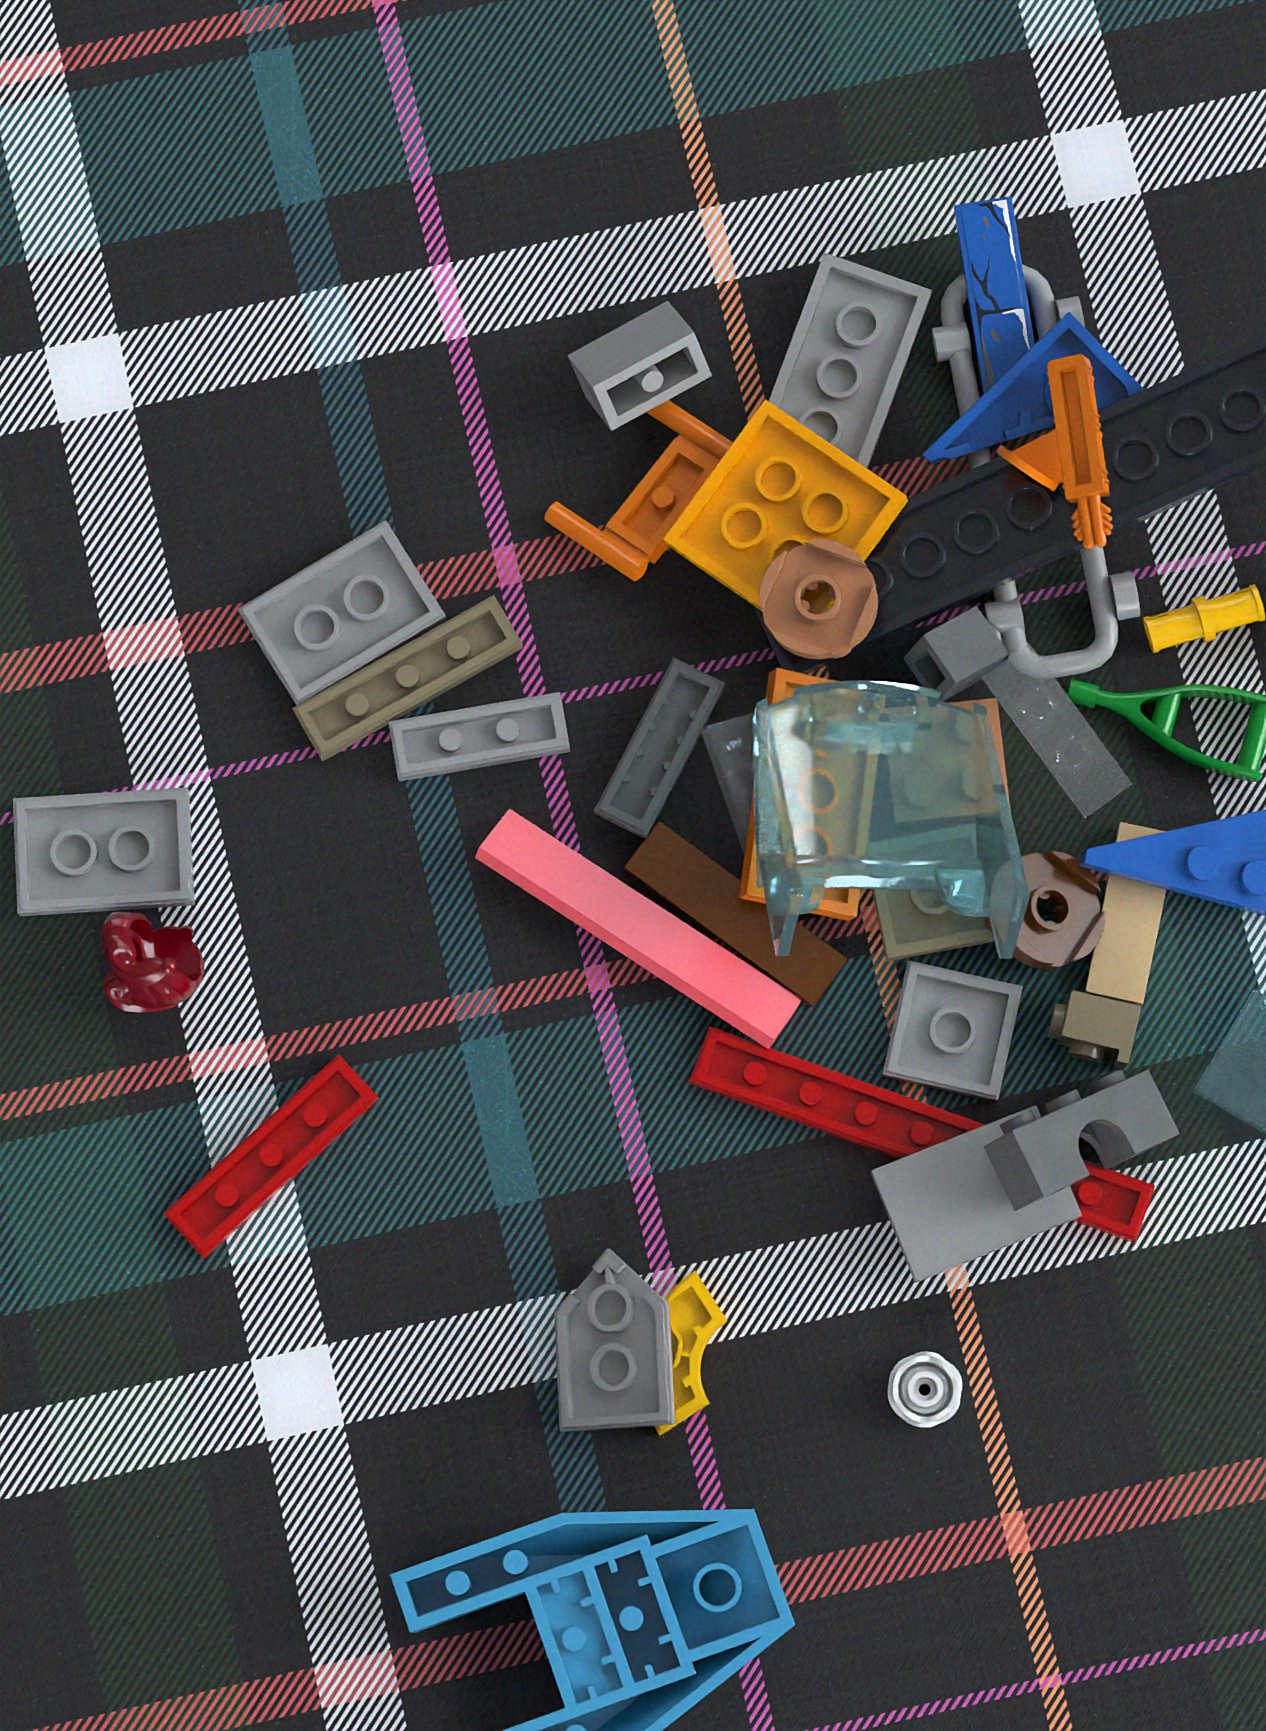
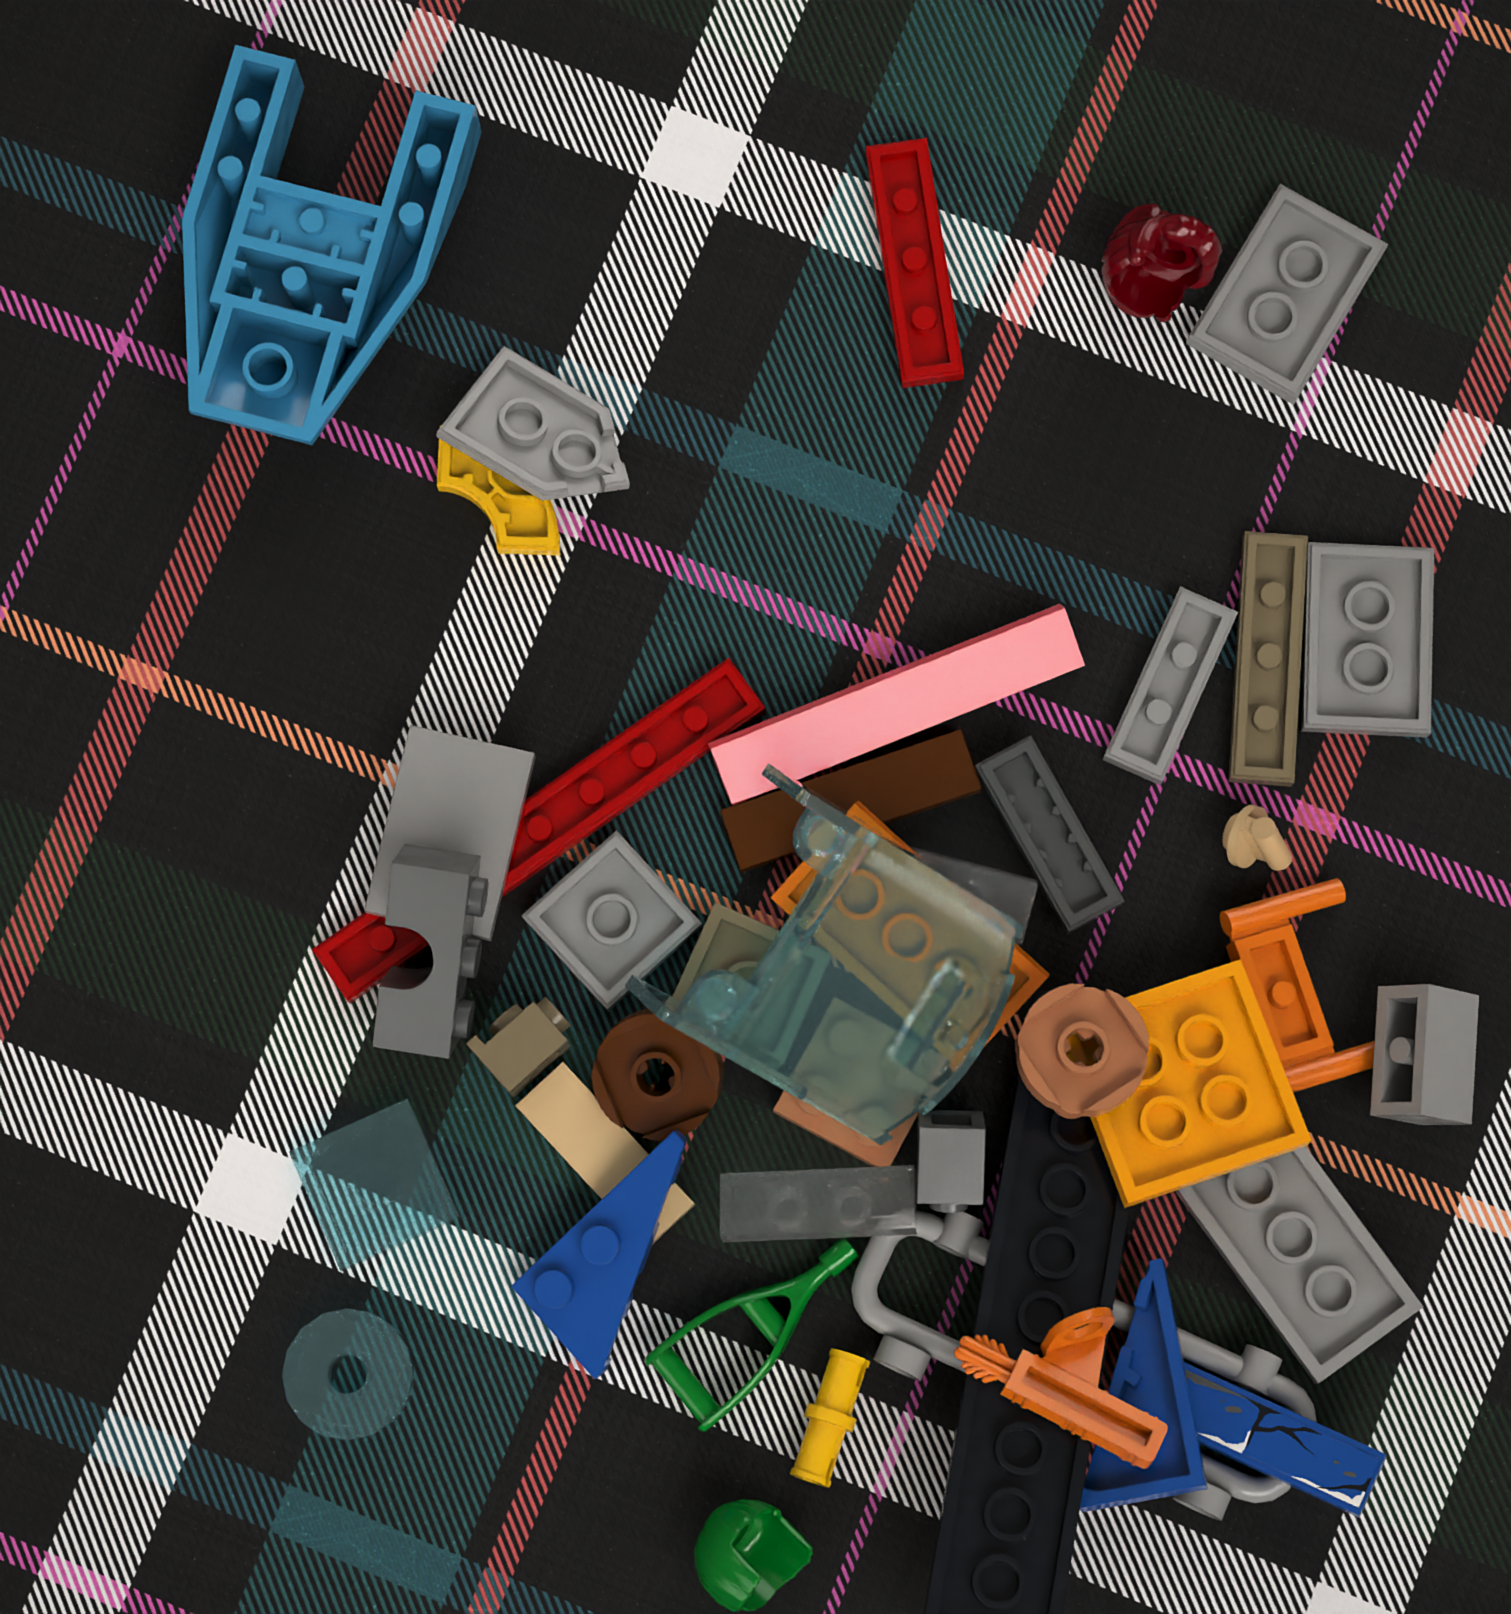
camera: 125 degrees right, 0 degrees up
white plate [888,1351,962,1427] -> none
none -> tan plate [1223,804,1292,871]

